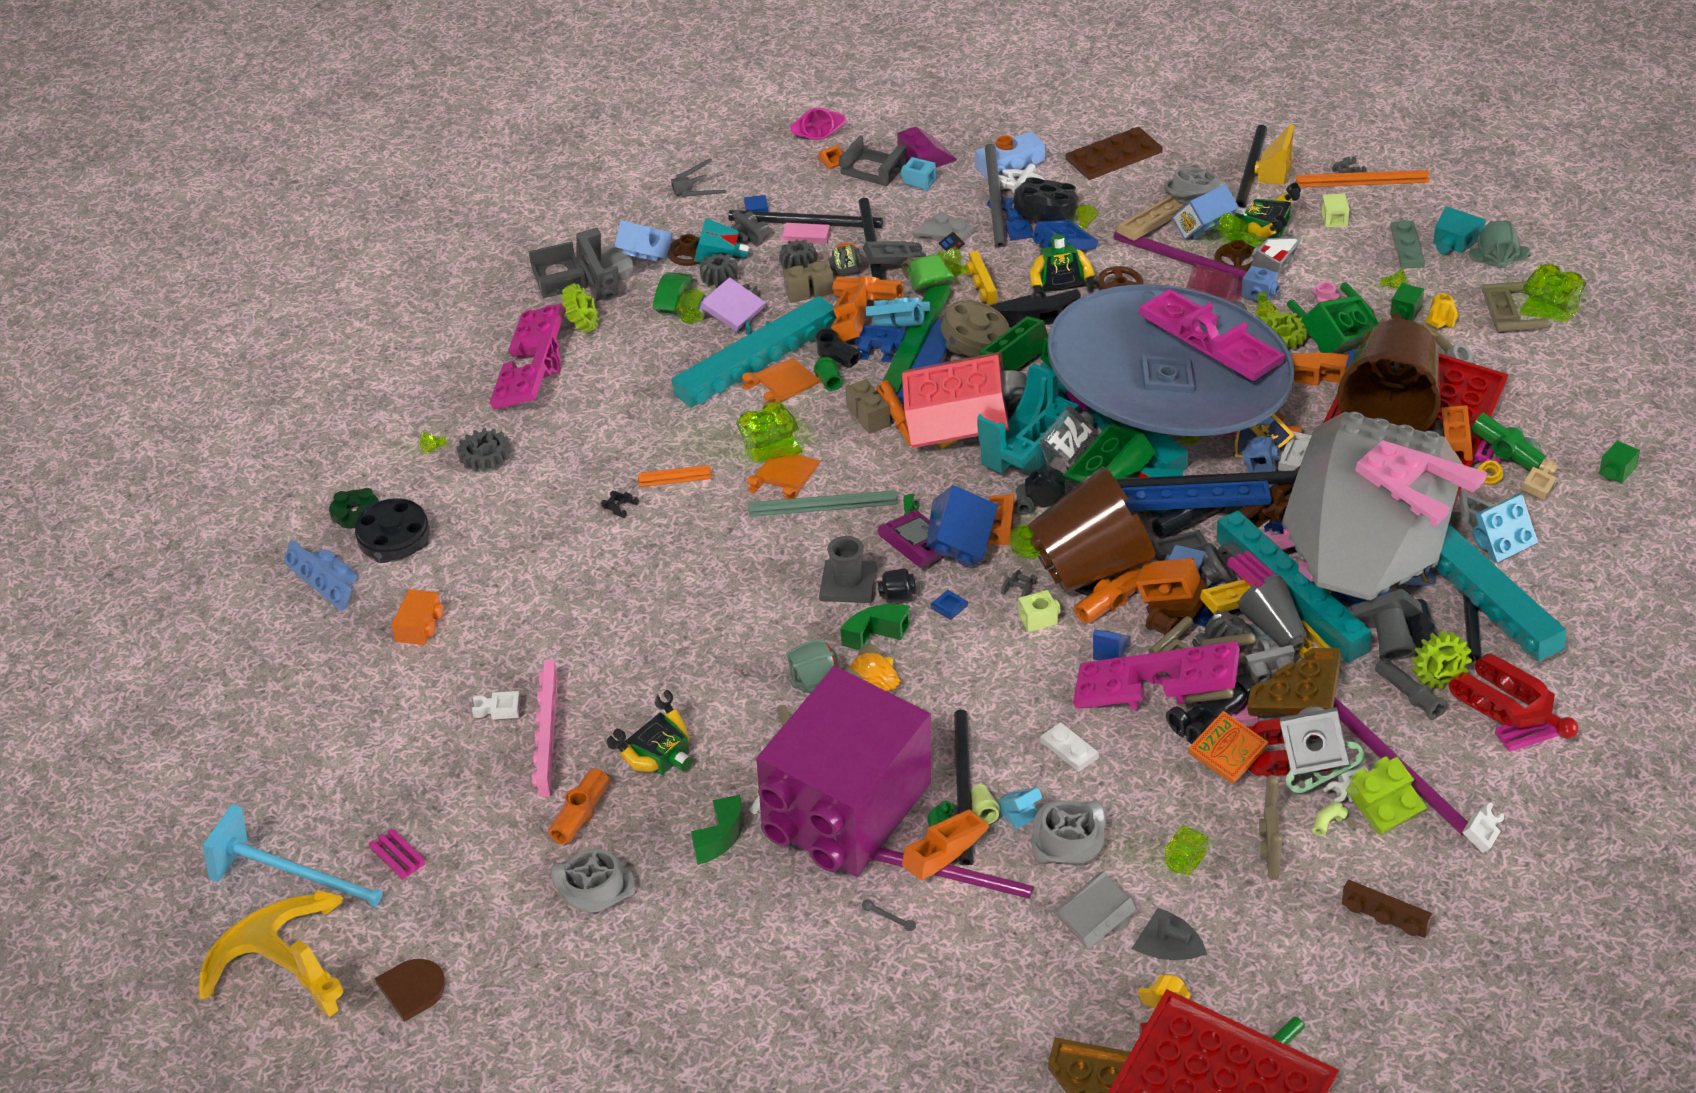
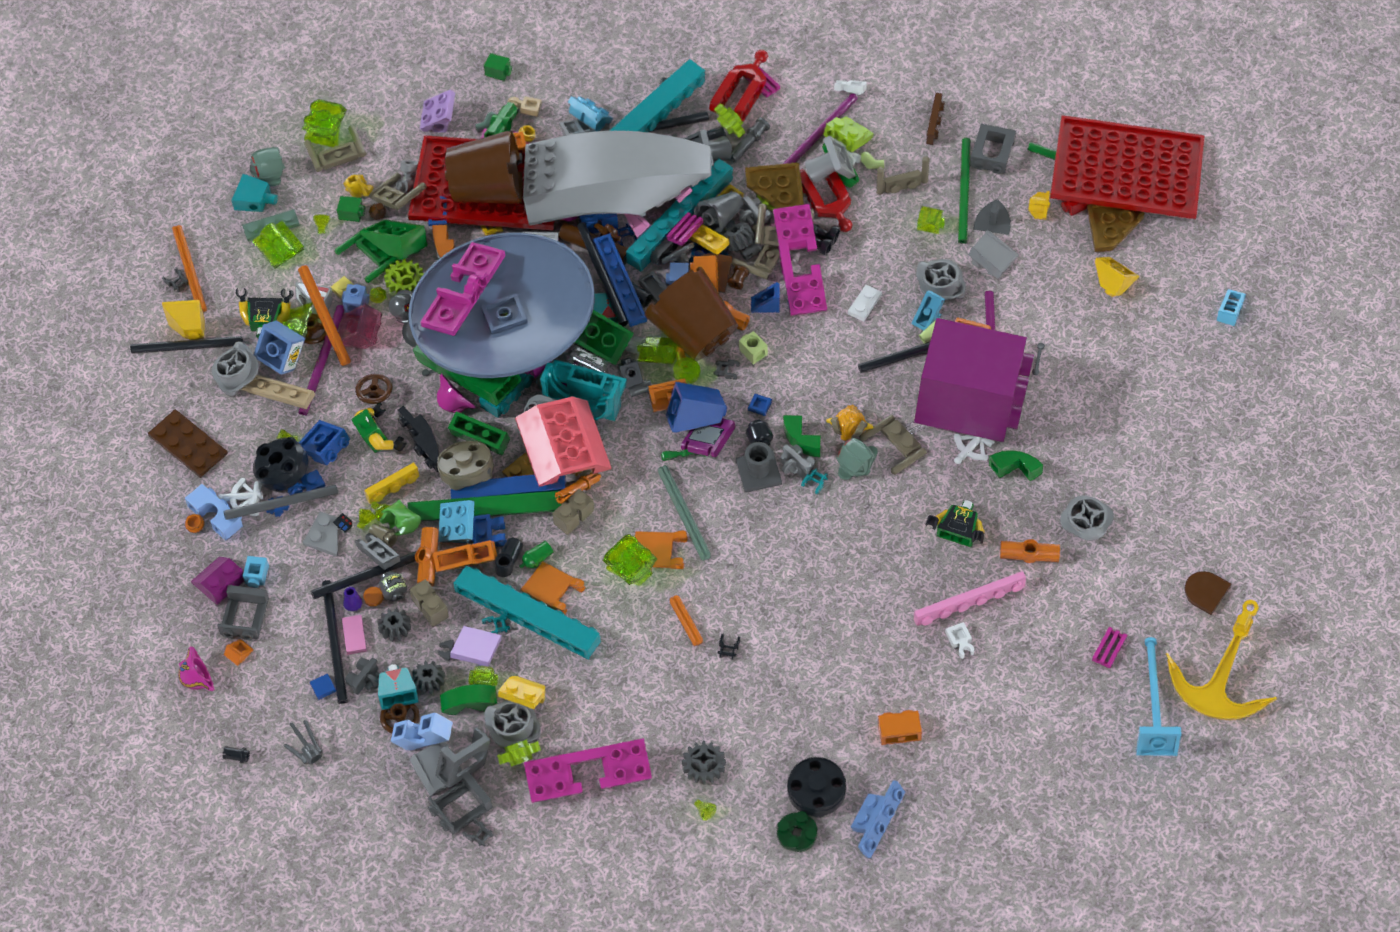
camera: 110 degrees left, 15 degrees up
orange tile [1188,711,1268,785] -> none
bright pink plate [1312,282,1339,302] -> none
yellowish green brick [1321,193,1349,227] -> none
bright pink wing [1355,440,1487,527] -> none
none -> black pin [223,746,250,764]
none -> clear neon green plate [253,221,304,269]
none -> orange axle [298,265,351,366]
none -> light yellow plate [331,276,354,299]
none -> dark purple cone [343,587,363,611]
none -> lavender plate [420,89,455,133]
none -> dark grey piece [462,818,494,847]
none -> light grey piece [485,700,541,748]
none -> yellow slope [498,676,545,709]
none -> light grey hips [781,444,815,479]
none -> teal piece [801,468,828,495]
none -> green piece [958,138,971,244]
none -> dark grey panel [970,123,1016,174]
none -> yellow slope [1095,257,1139,297]

